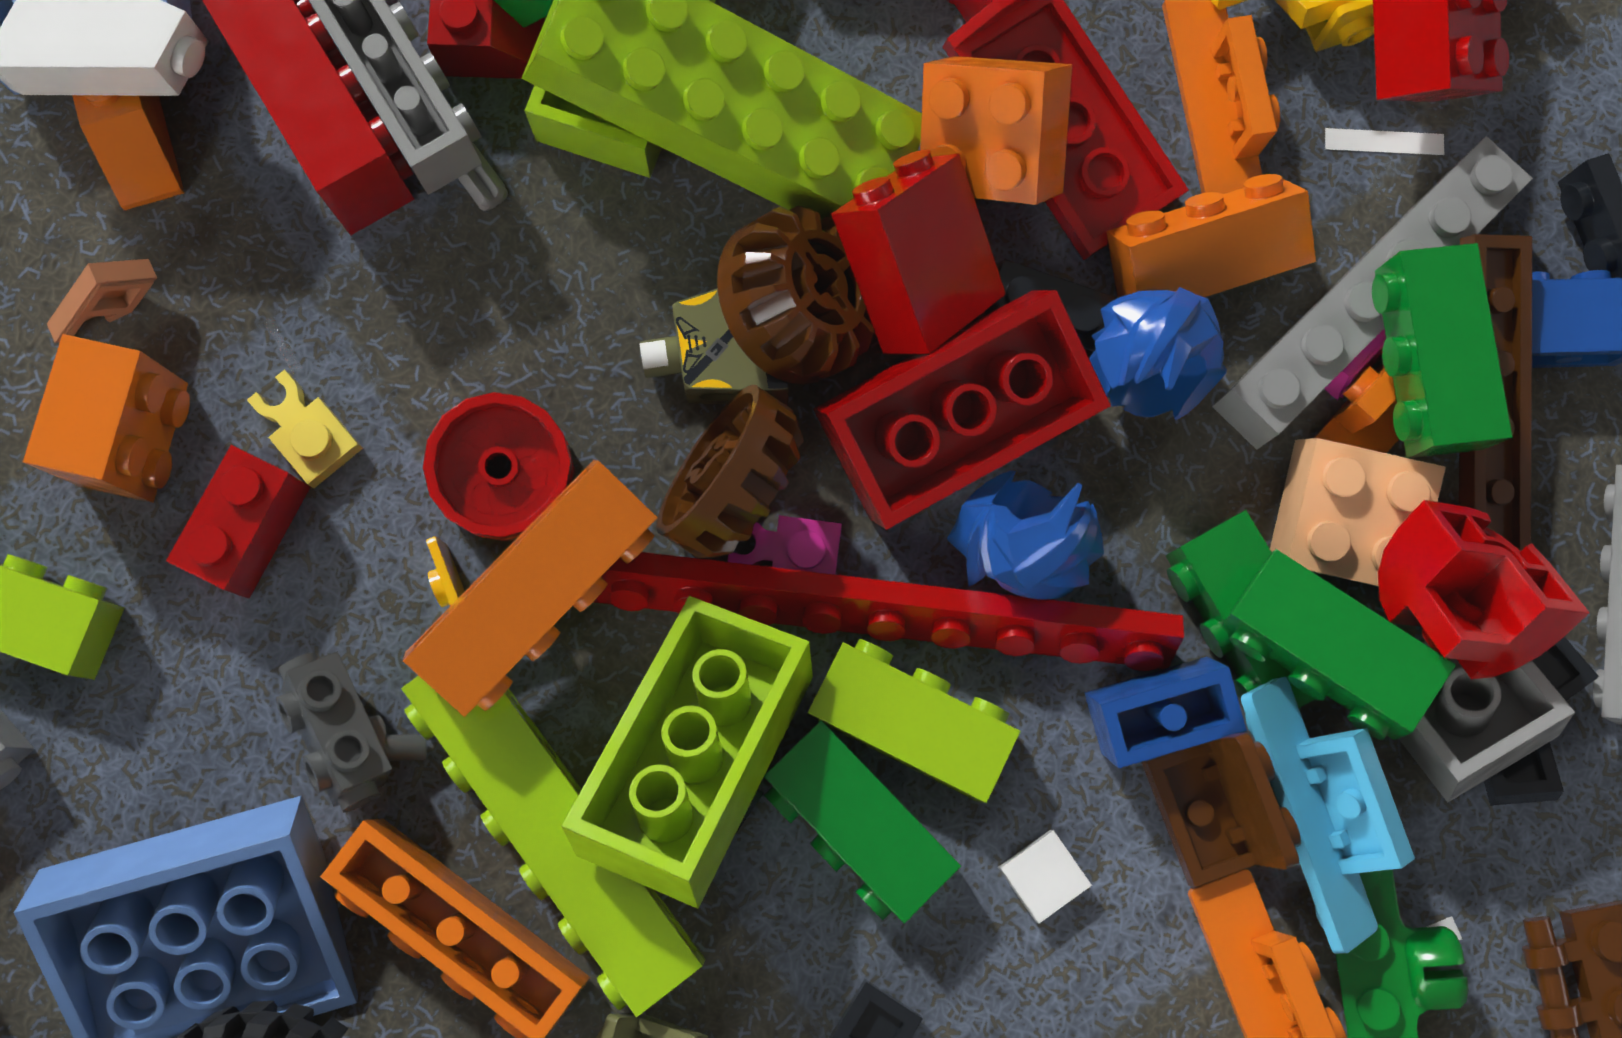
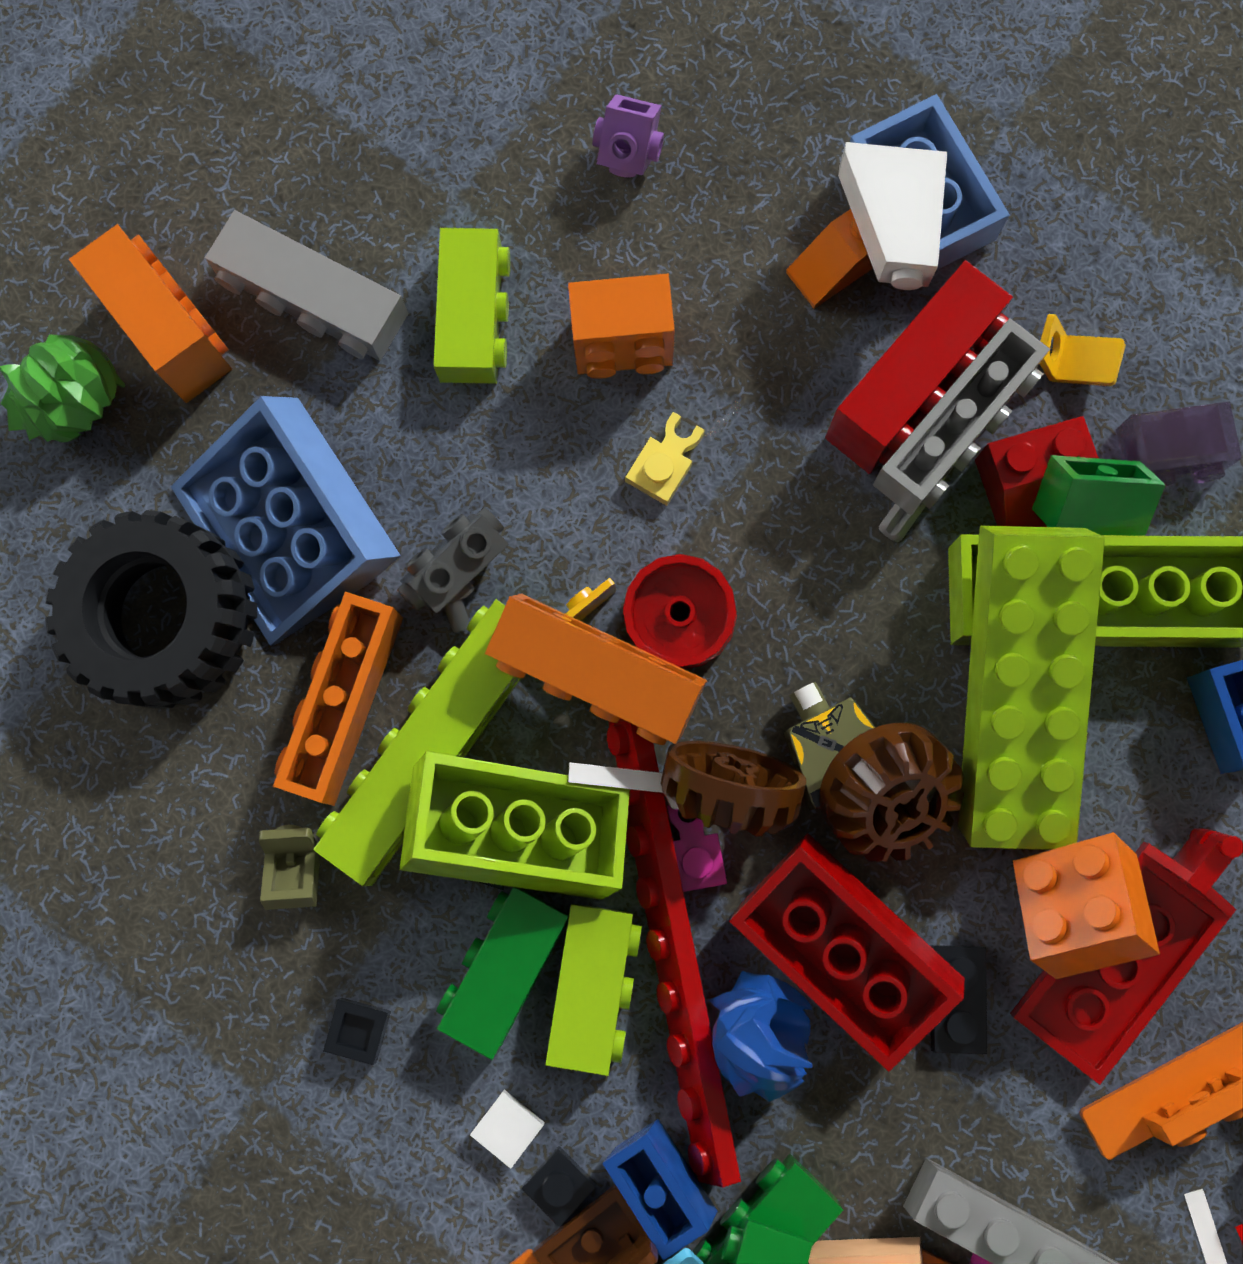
camera: 85 degrees right, 0 degrees up
nougat tile [47,259,157,343] -> none
red brick [166,445,310,599] -> none
red brick [831,149,1006,354] -> none
blue hair [1089,287,1227,420] -> none
orange brick [1106,174,1316,298] -> none
none -> black plate [521,1146,597,1227]
none -> white piece [568,763,663,793]

